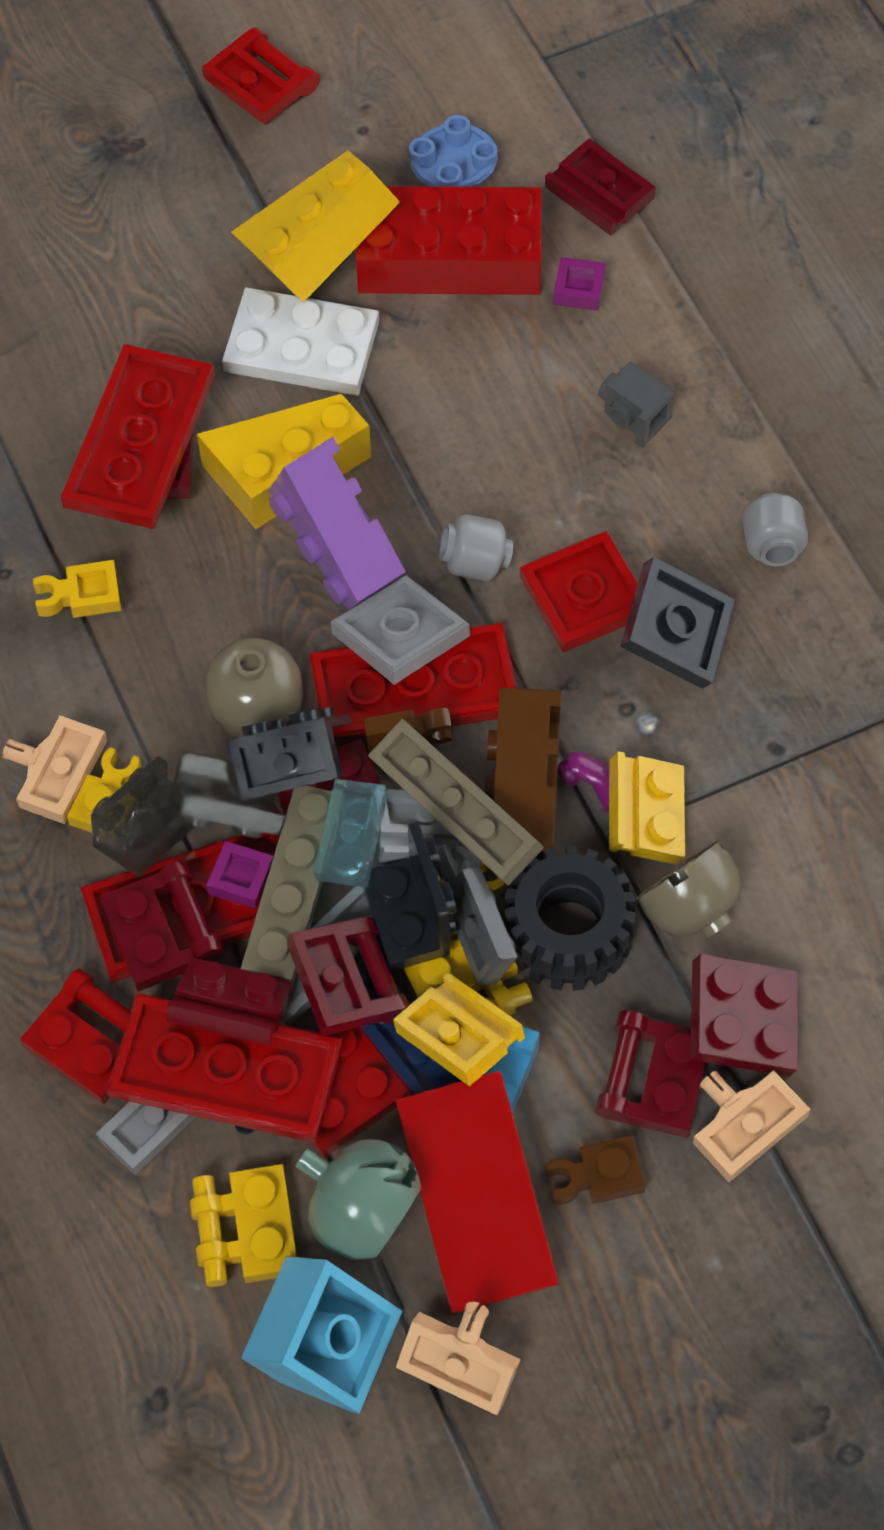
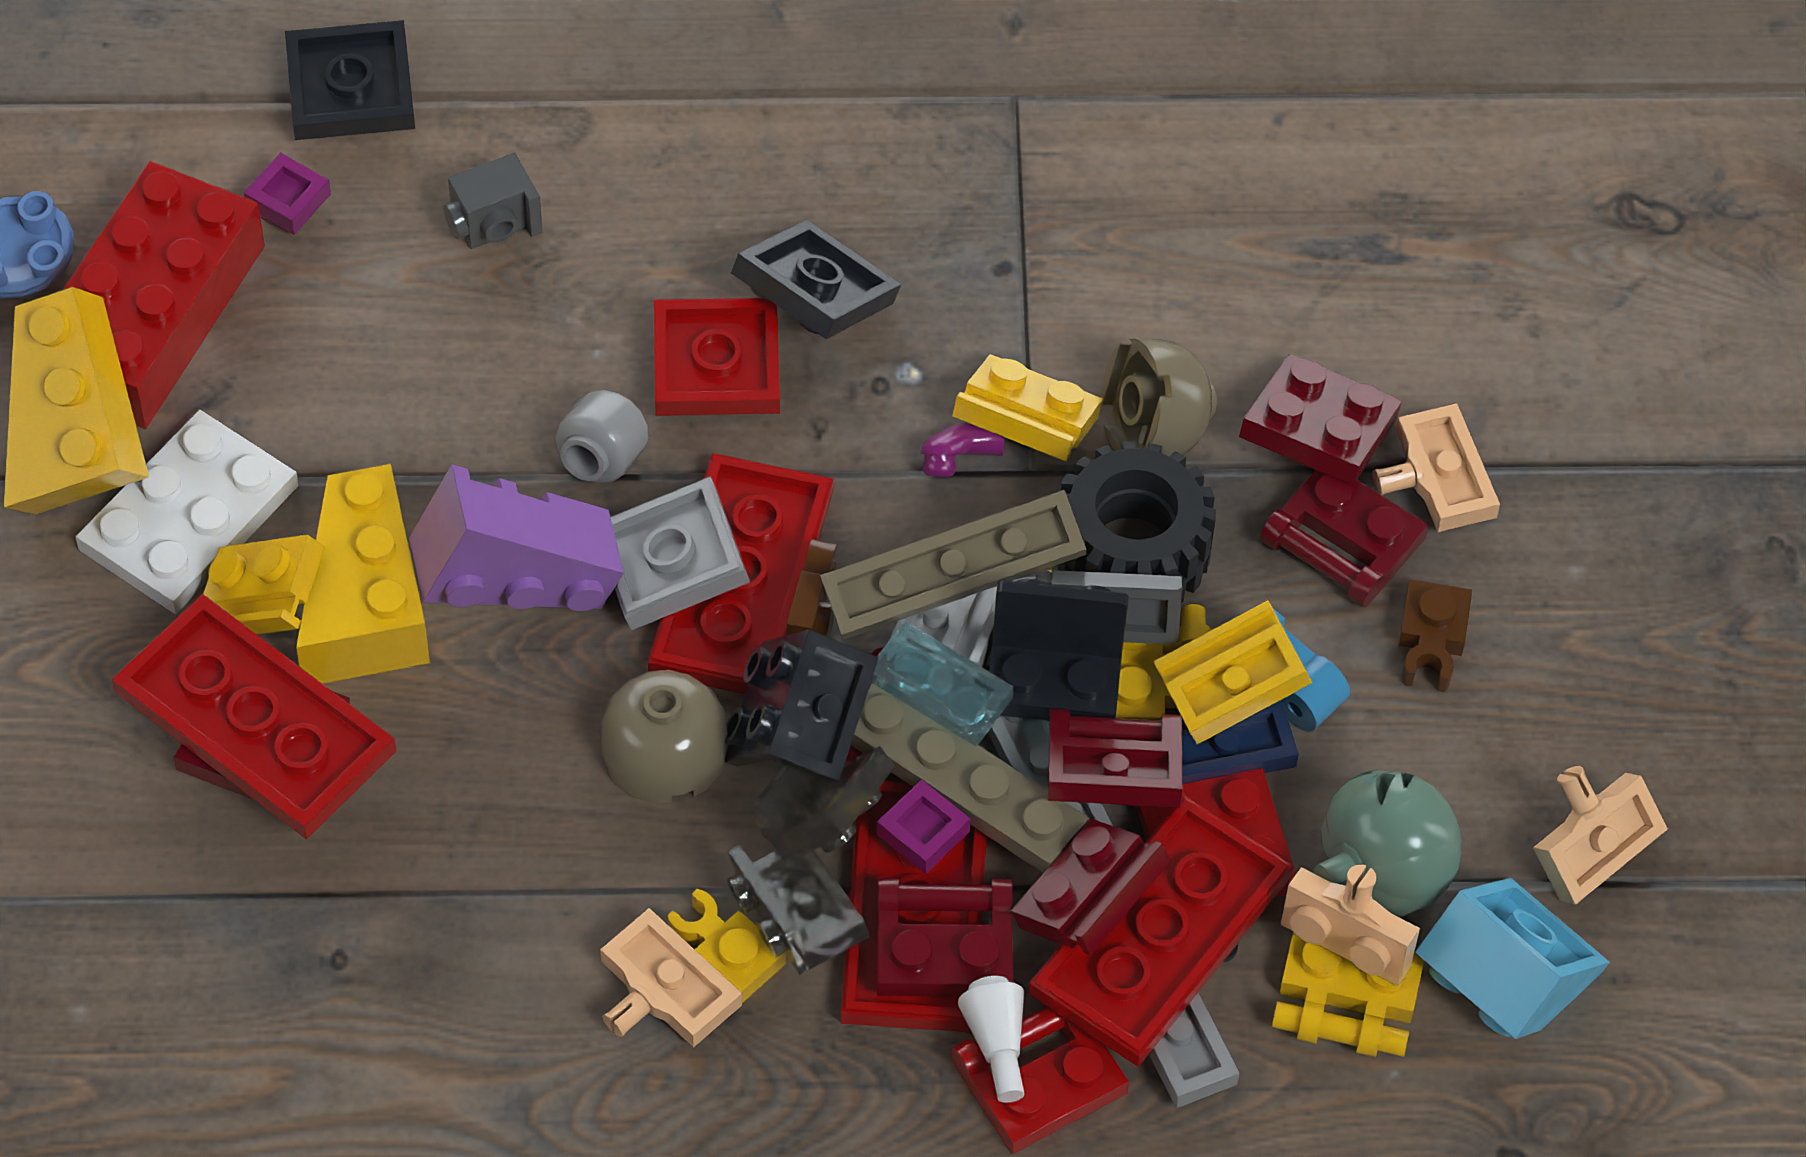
camera: 70 degrees left, 5 degrees down
yellow plate [33,560,122,618] -> none
red tile [396,1071,560,1315] -> none
reddish brown wedge [485,687,561,872] -> none
dark red plate [545,138,656,236] -> none
light grey head [742,493,808,567] -> none
none -> yellow plate [203,534,325,634]
none -> black plate [285,20,415,140]
none -> white cone [958,976,1024,1103]
none -> light nougat plate [1281,865,1420,985]

